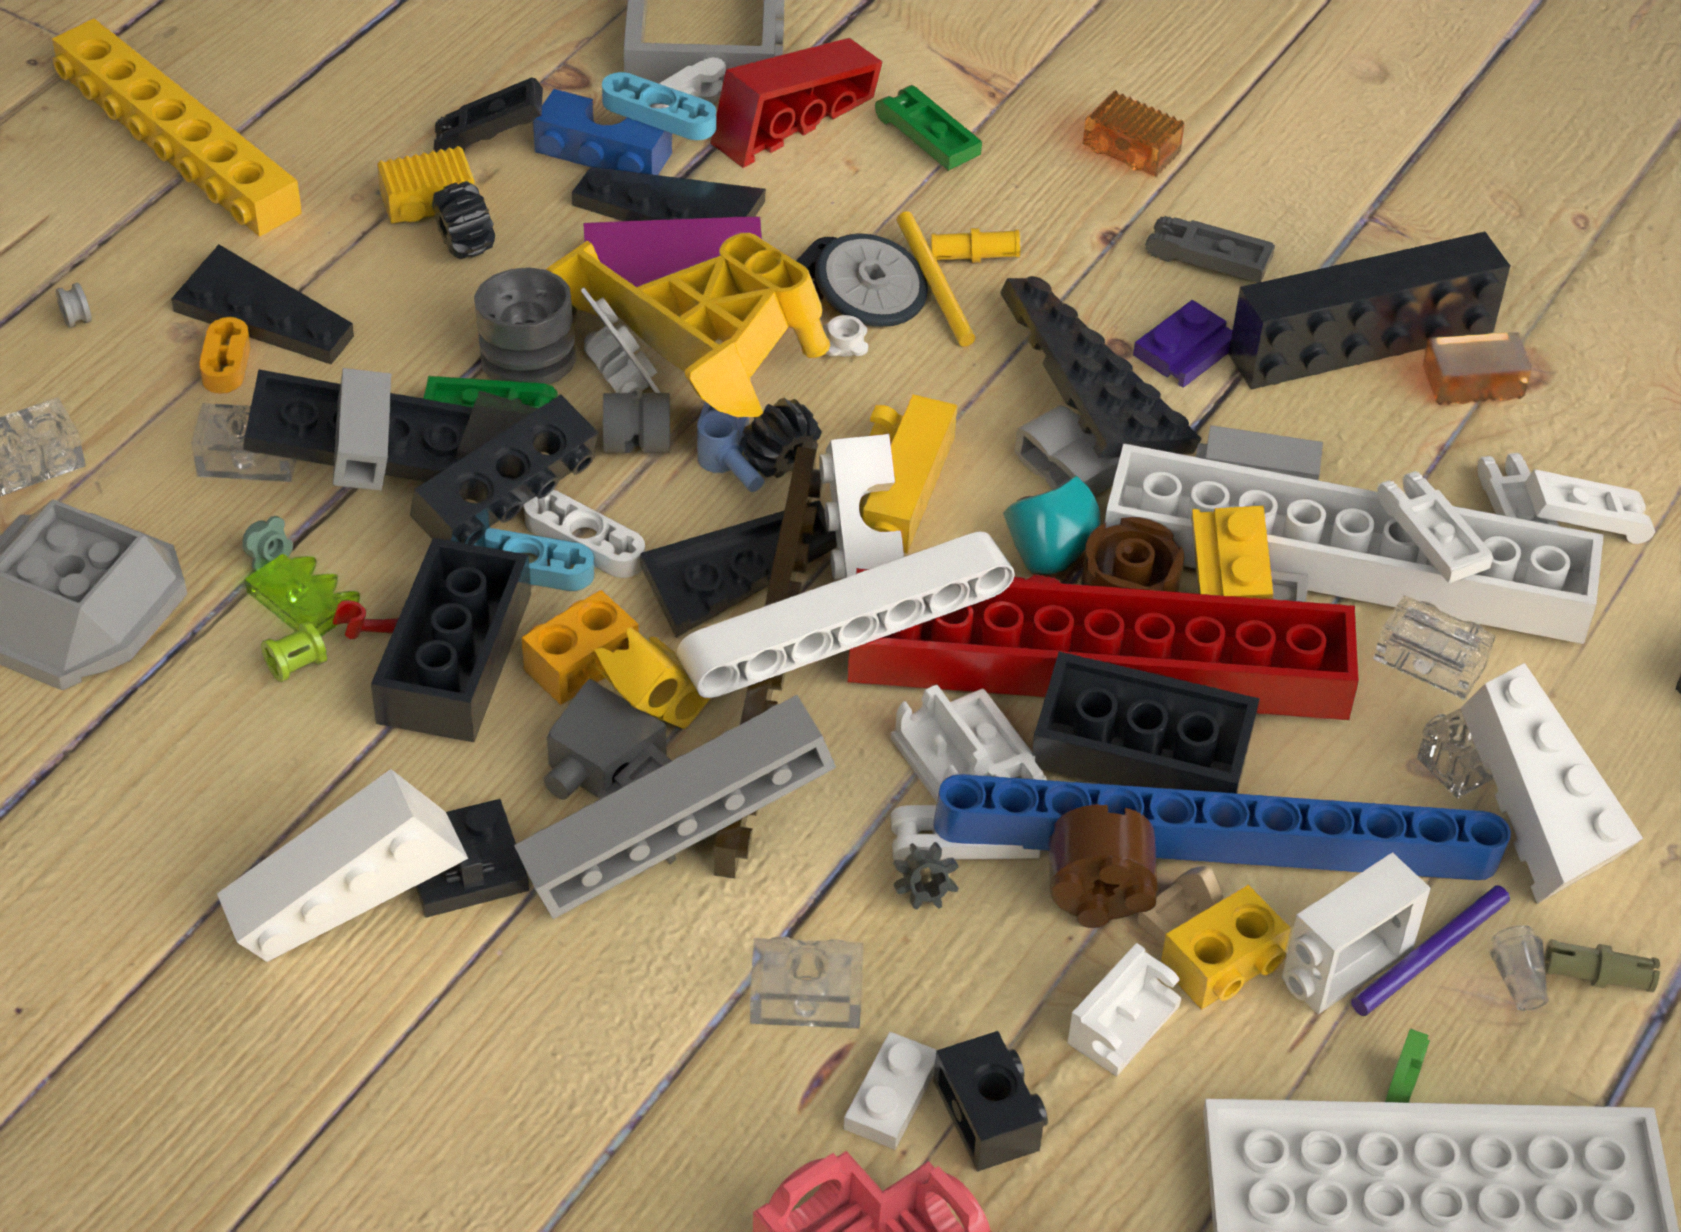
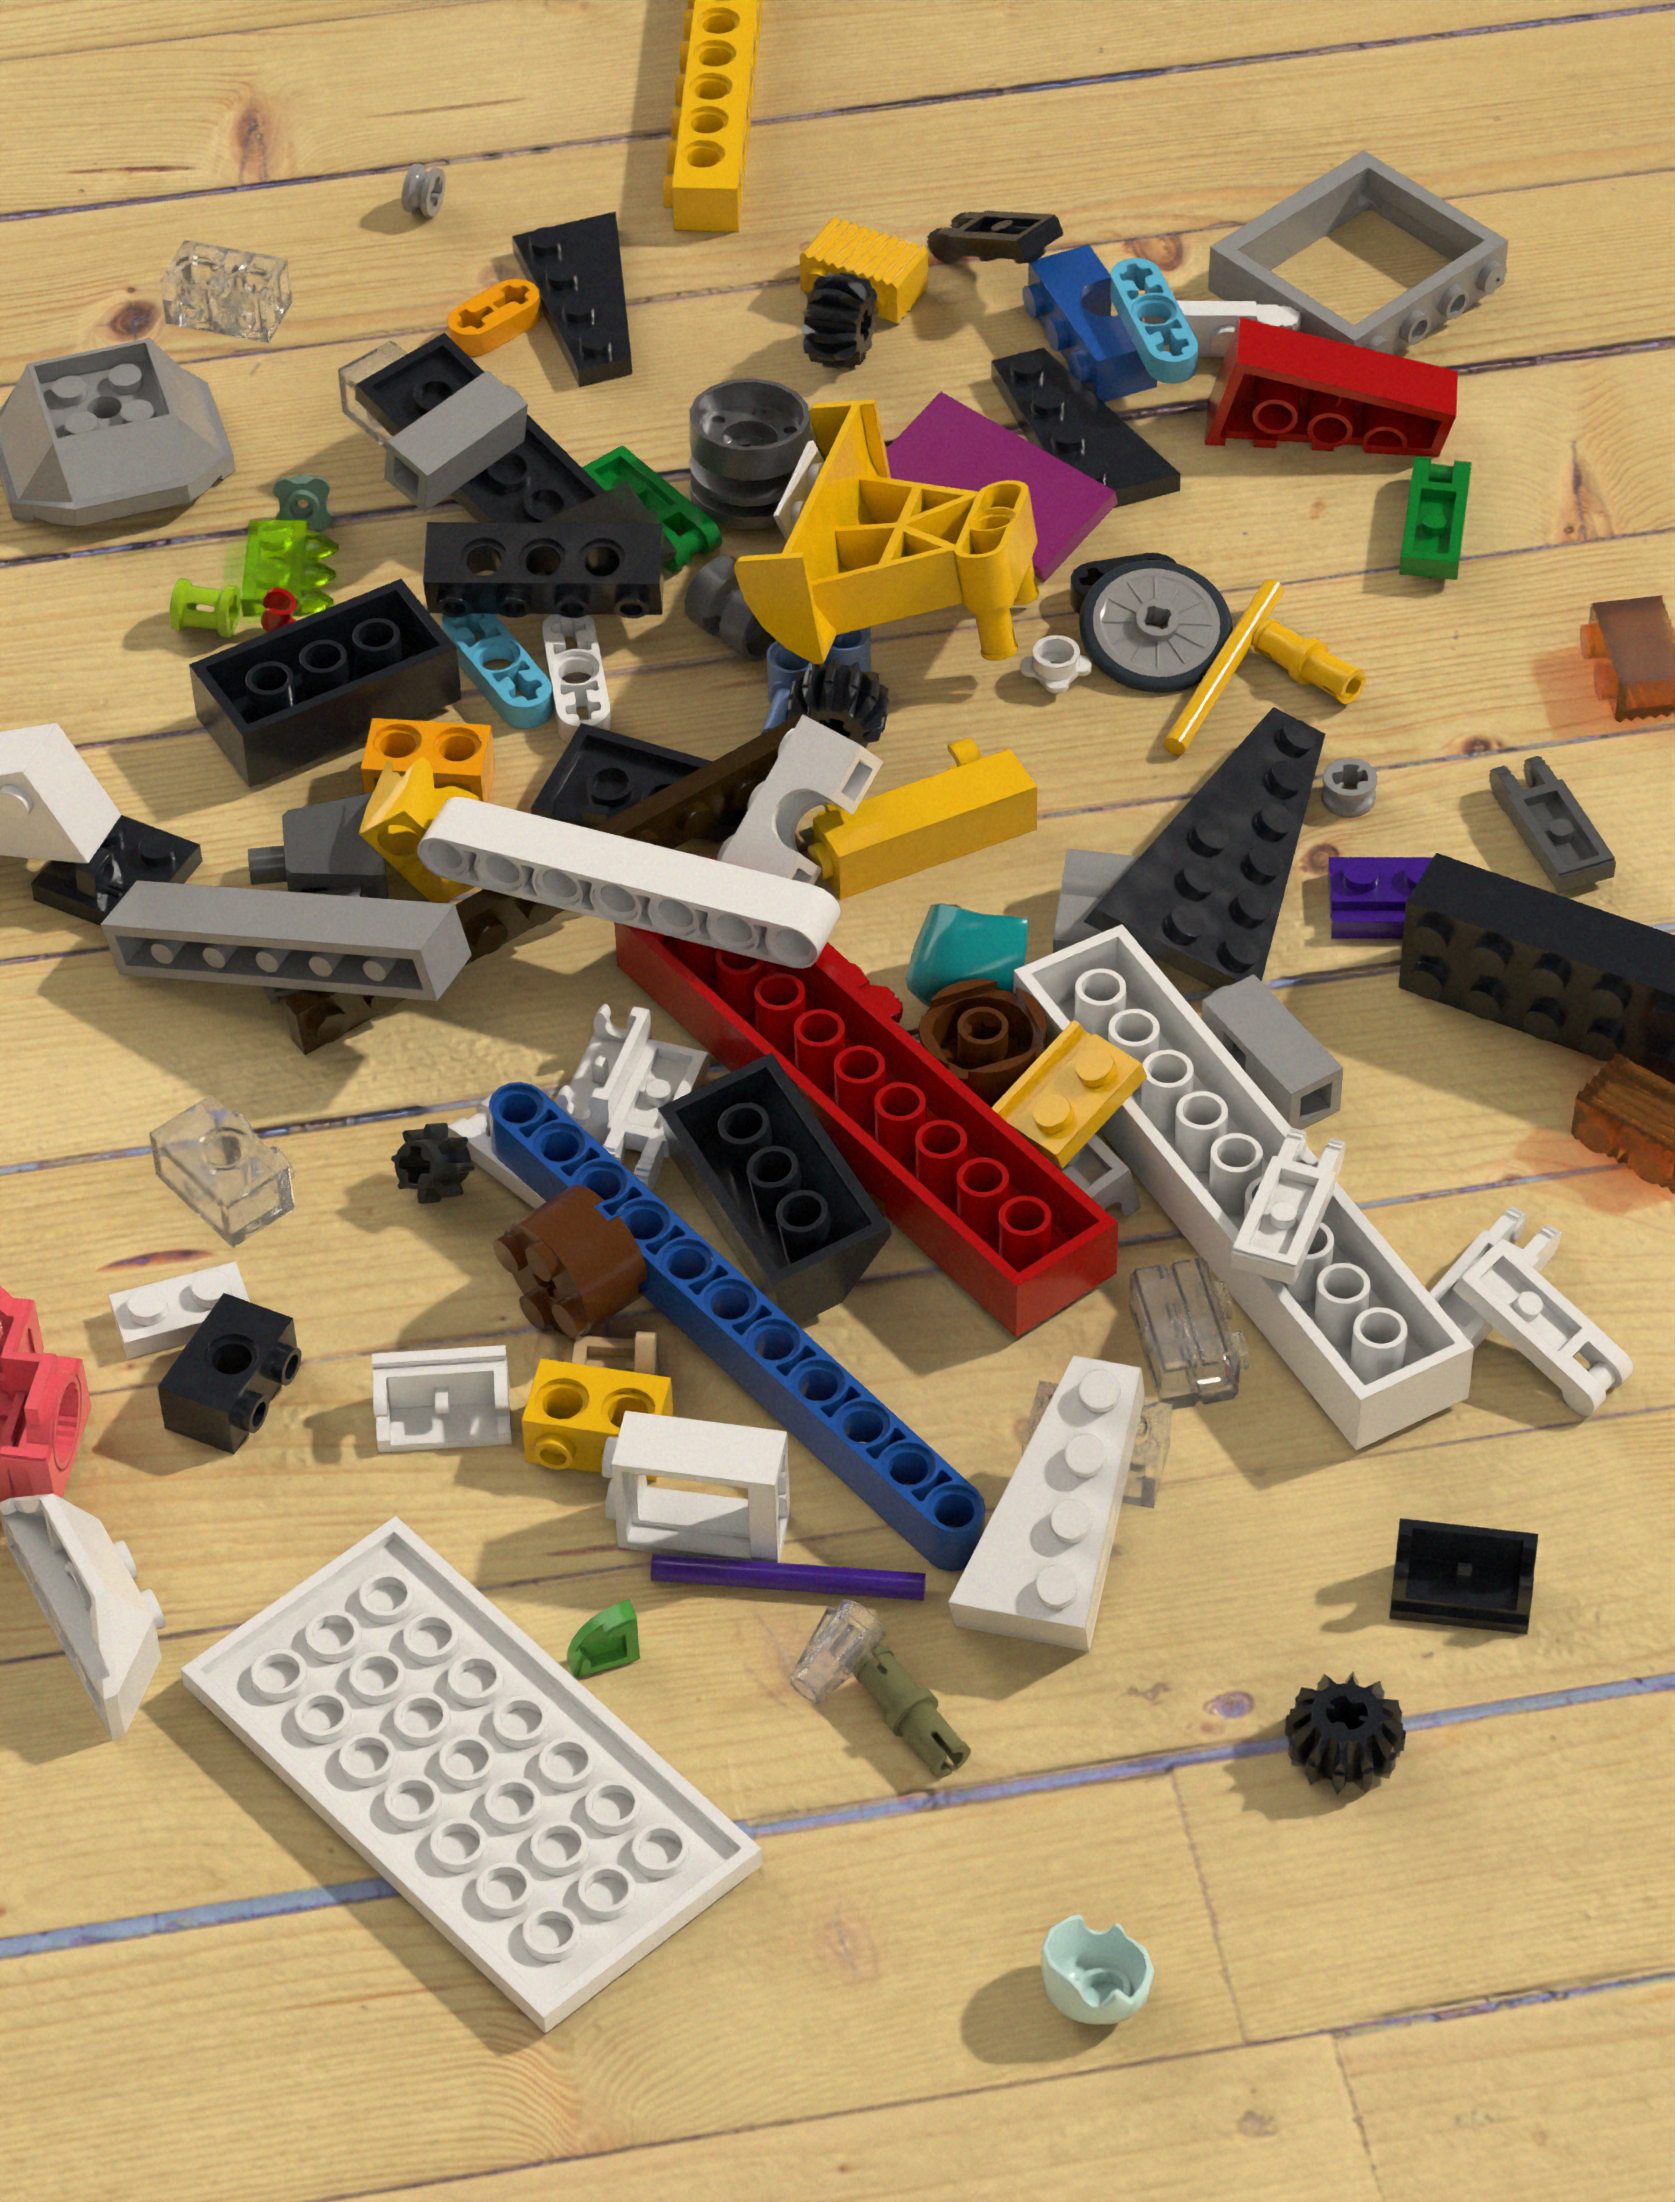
camera: 50 degrees right, 0 degrees up
none -> light grey bush [1321,758,1377,818]

